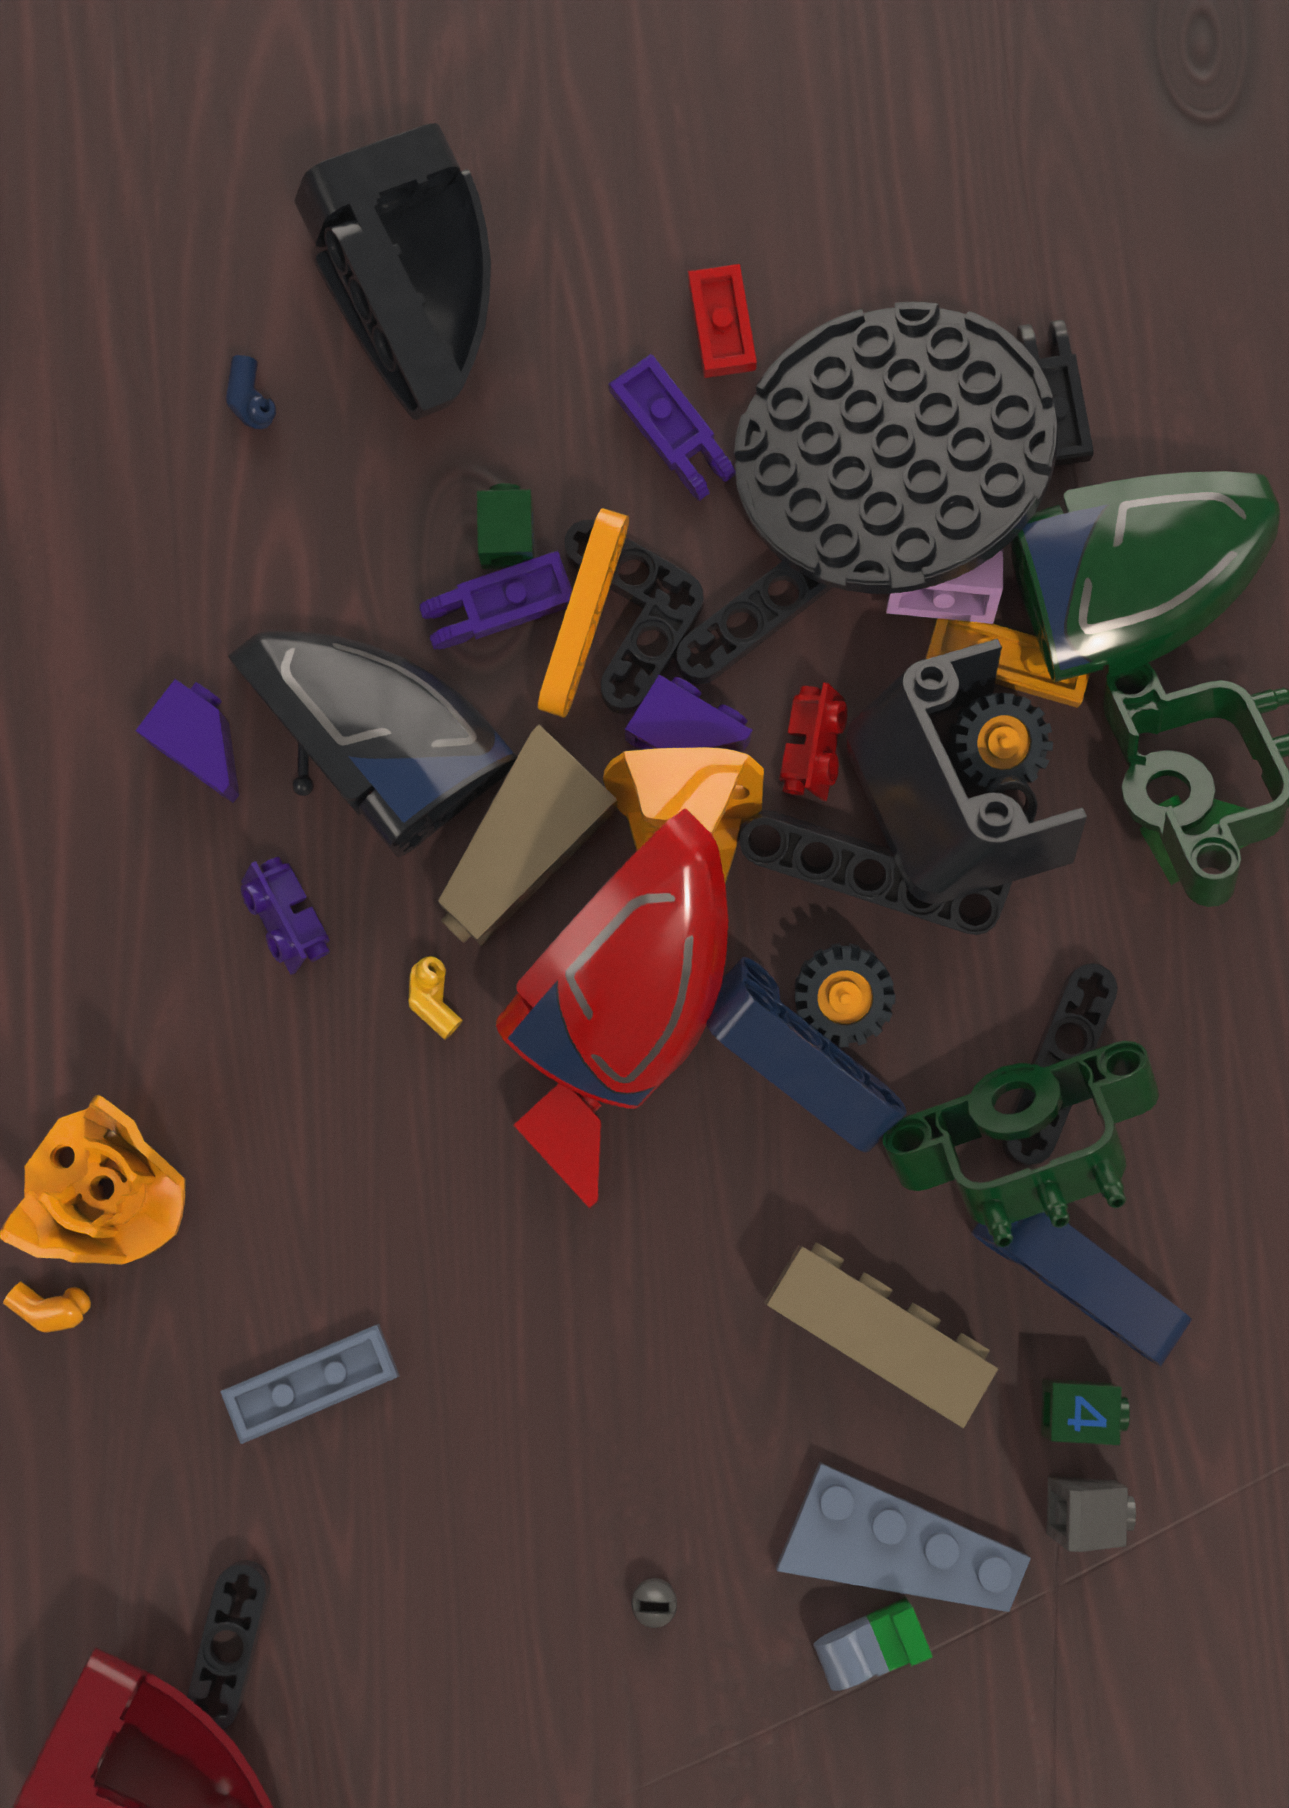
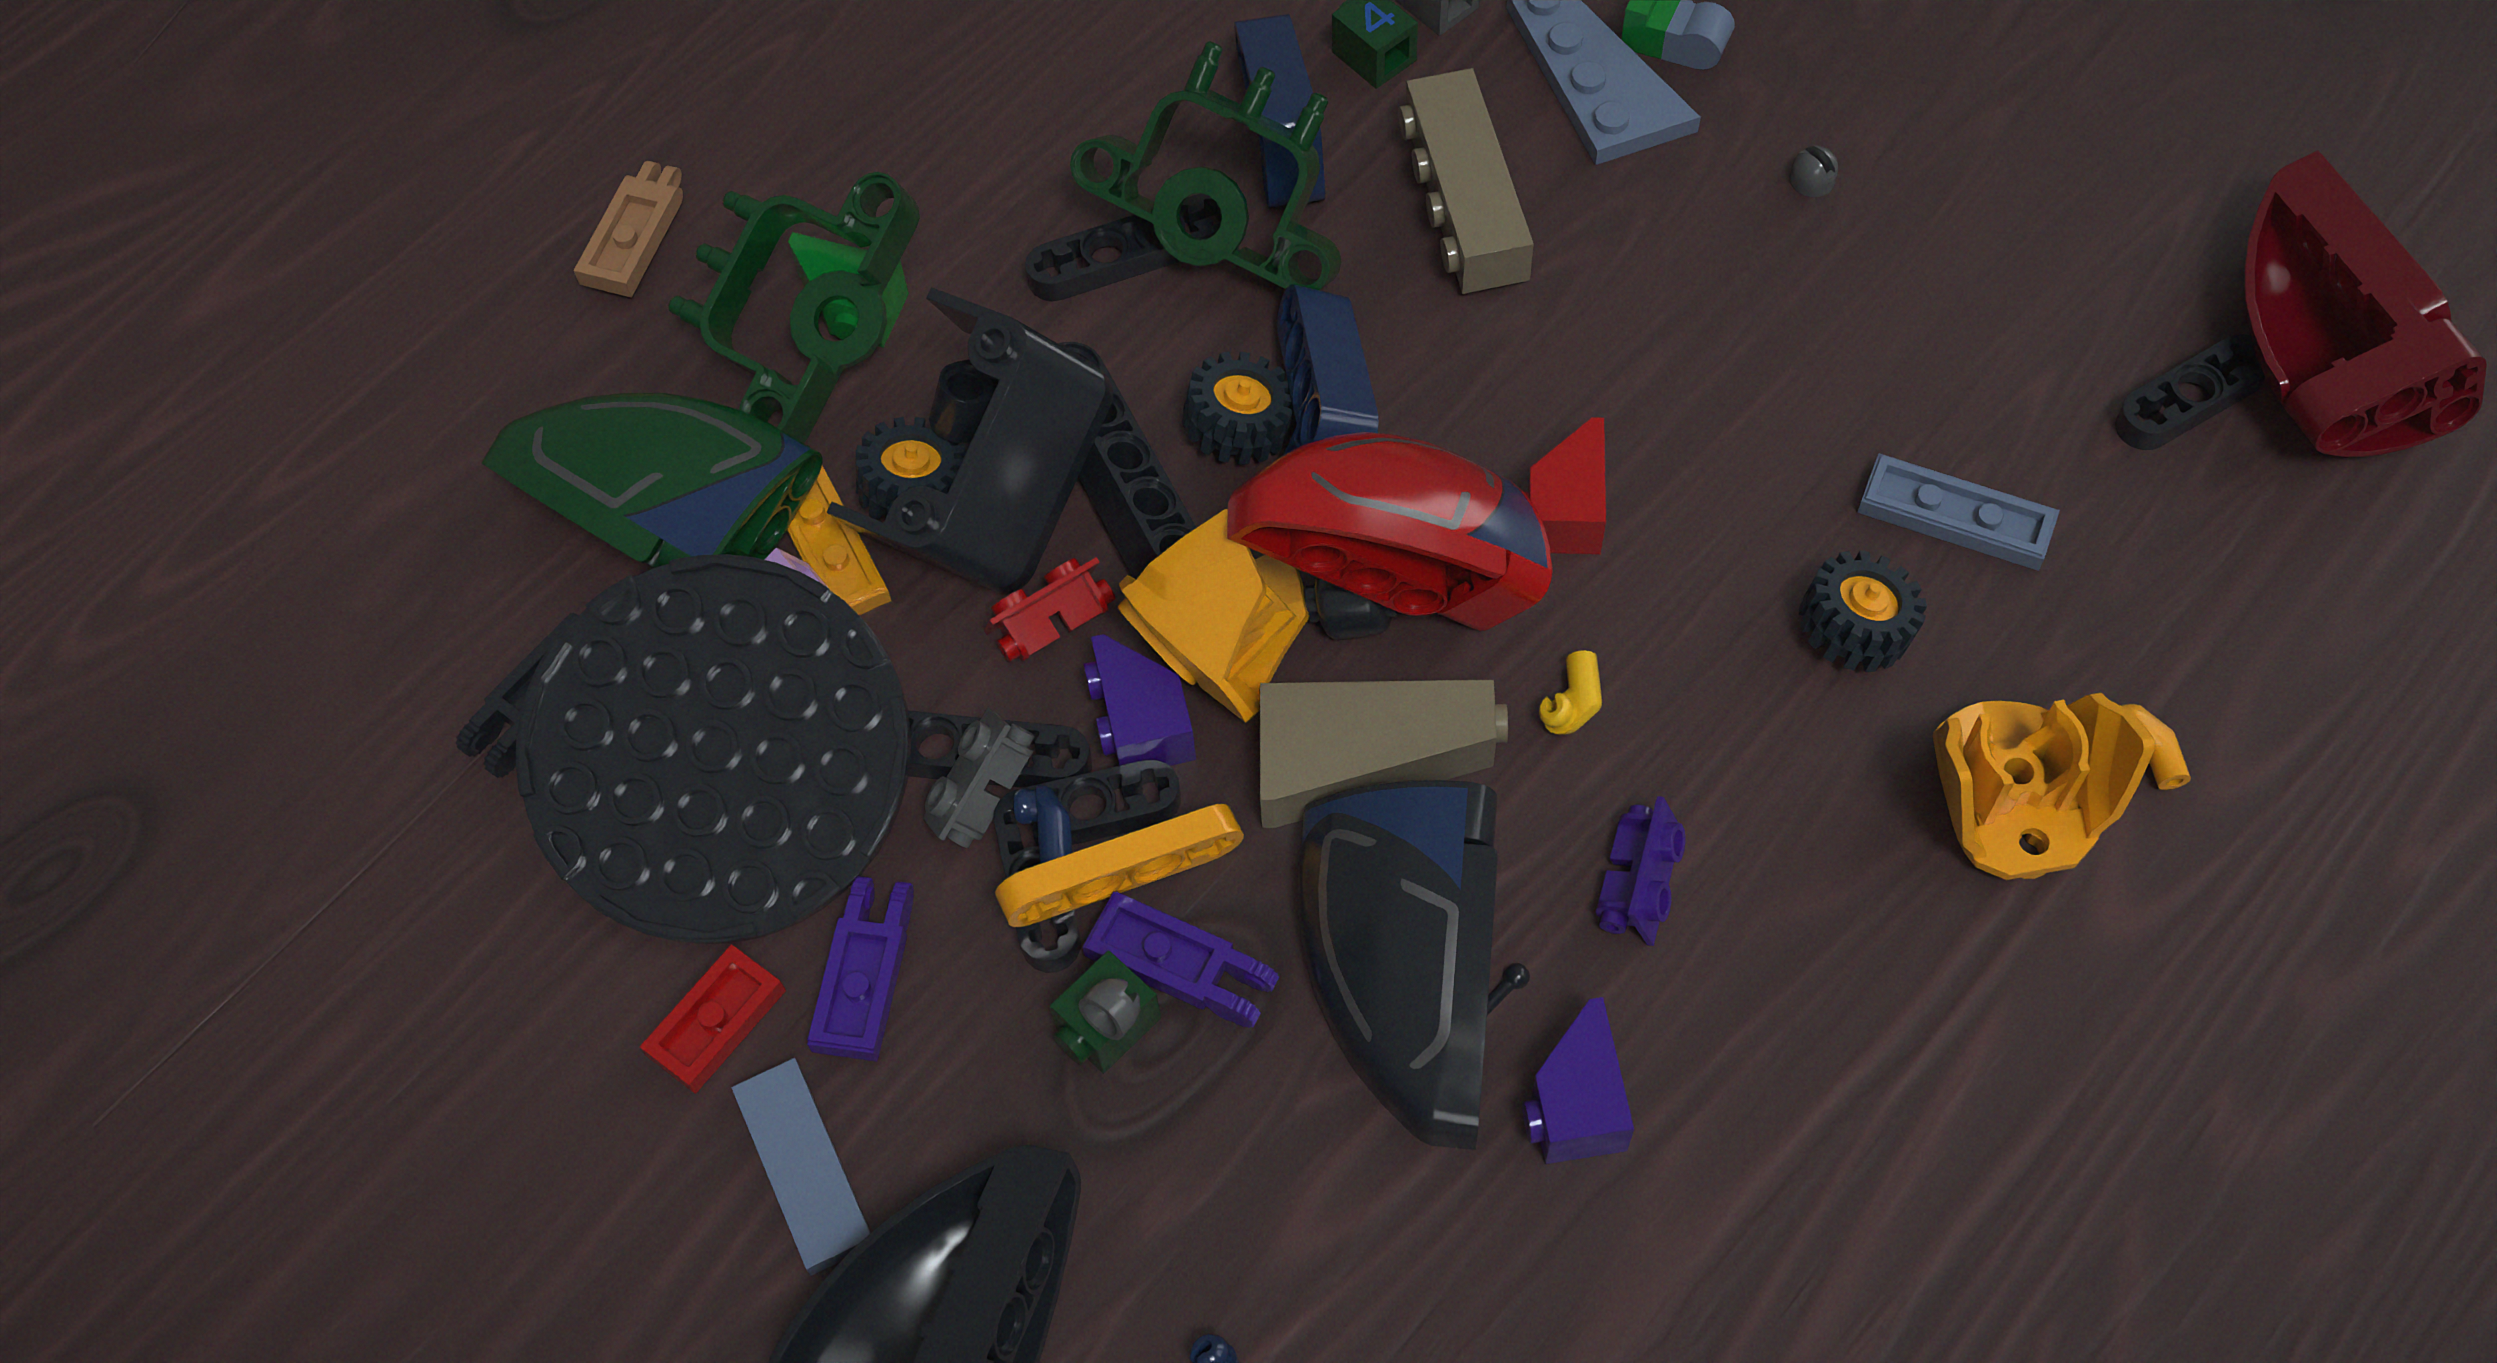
camera: 130 degrees left, 20 degrees down
none -> sand blue tile [731,1058,871,1276]
none -> dark grey hinge [923,707,1035,848]
none -> dark blue arm [1014,785,1072,864]
none -> dark grey hinge [1078,977,1141,1040]
none -> black wheel [1798,550,1927,672]

